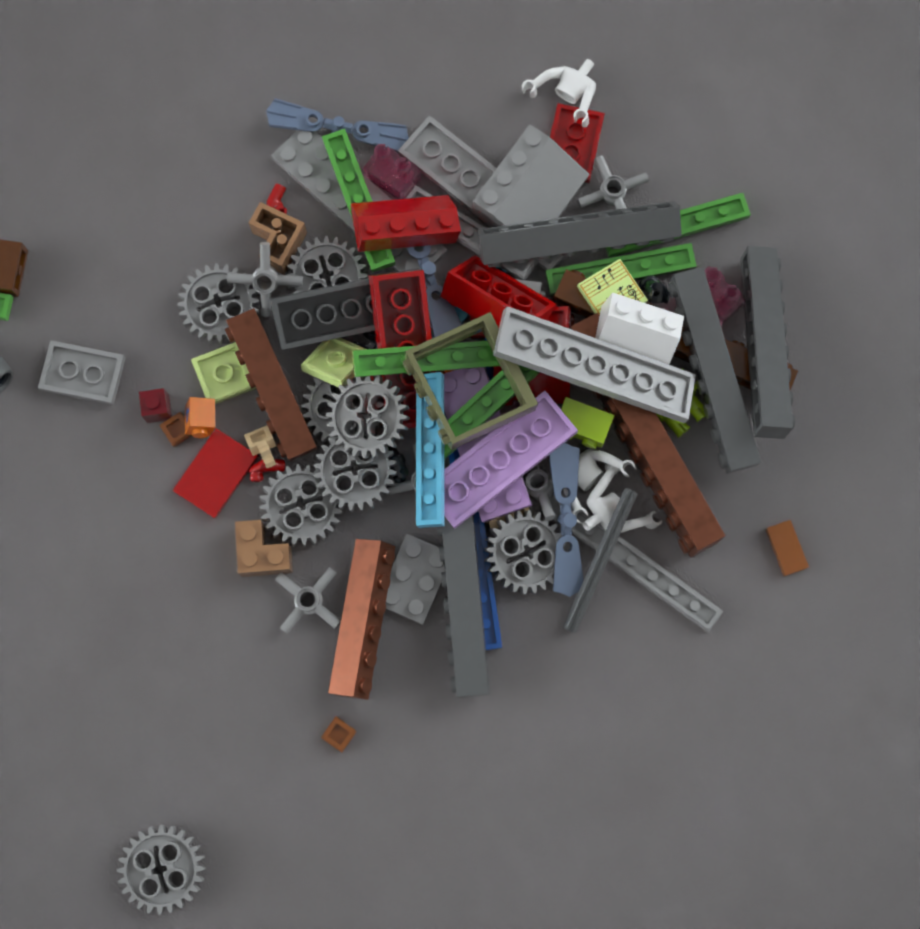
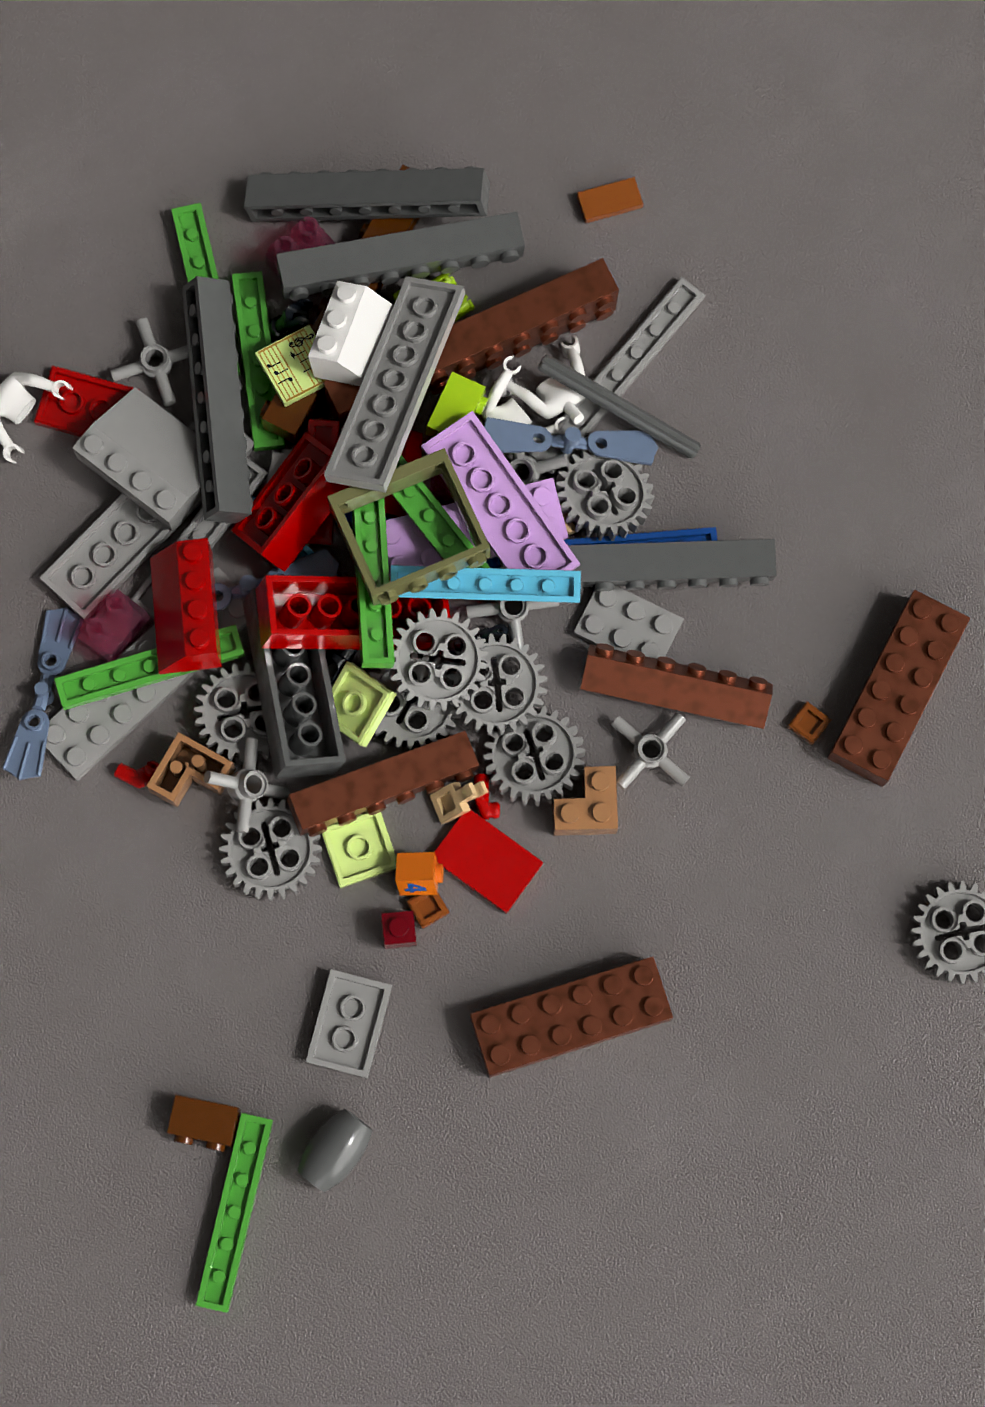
camera: 90 degrees left, 0 degrees up
none -> copper brick [470,956,673,1078]
none -> copper brick [827,590,970,787]

